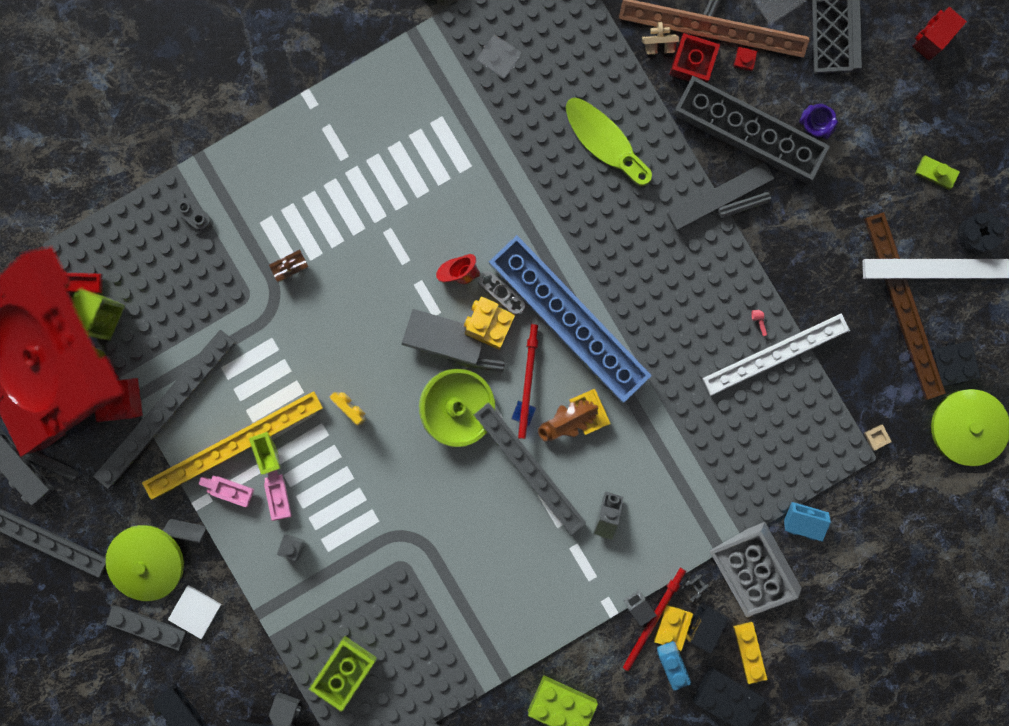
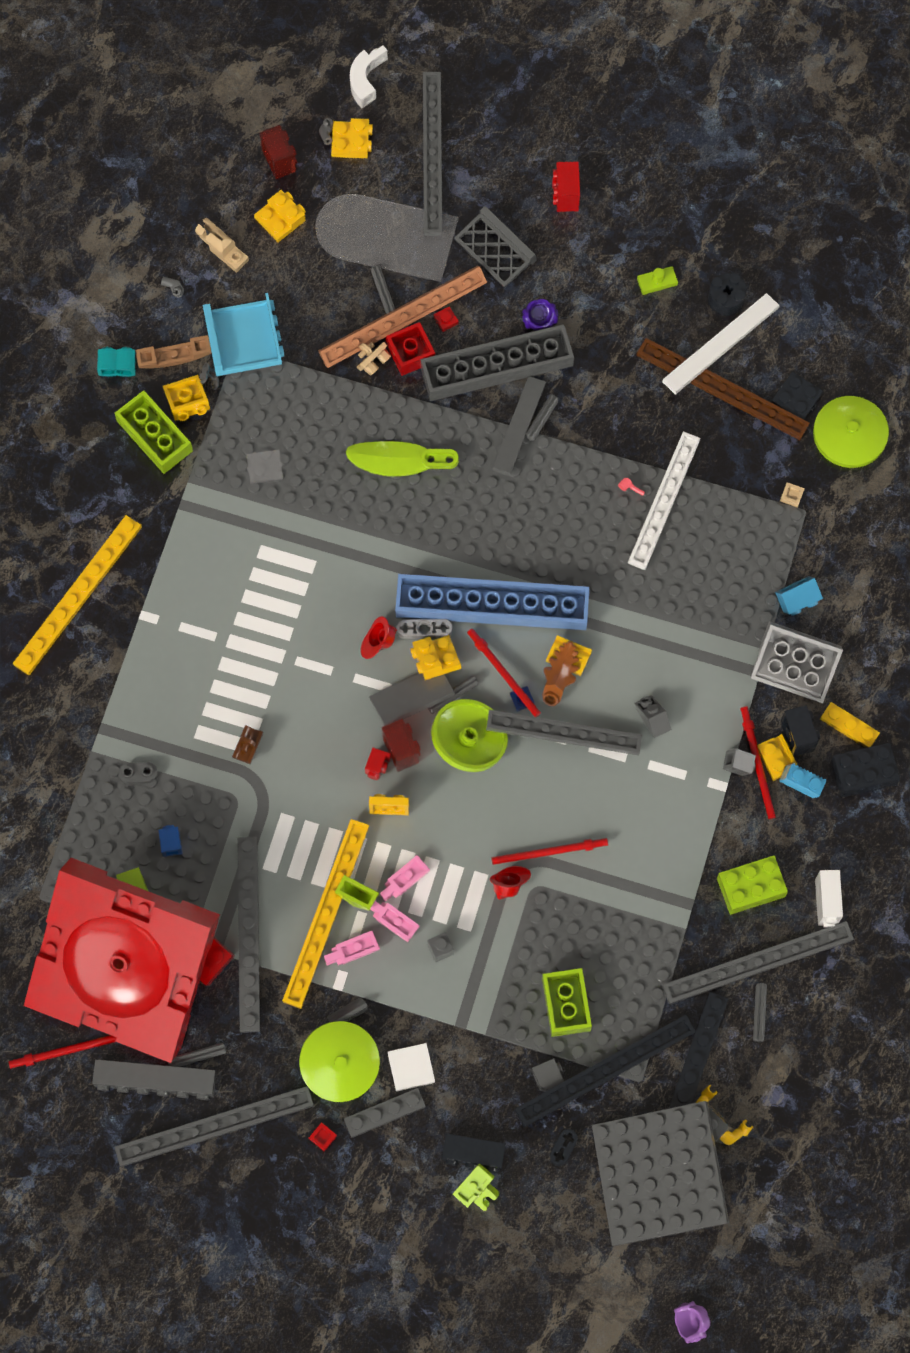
camera: 40 degrees left, 15 degrees down
dark grey piece [680,574,709,602] -> none
none -> yellow plate [13,515,142,675]
none -> blue brick [158,825,183,857]
none -> red plate [309,1122,337,1152]
none -> red brick [365,747,391,780]
none -> bright pink hinge [380,855,430,901]
none -> clear red brick [381,718,421,772]
none -> red piece [489,866,531,900]
none -> red bar [491,838,608,865]

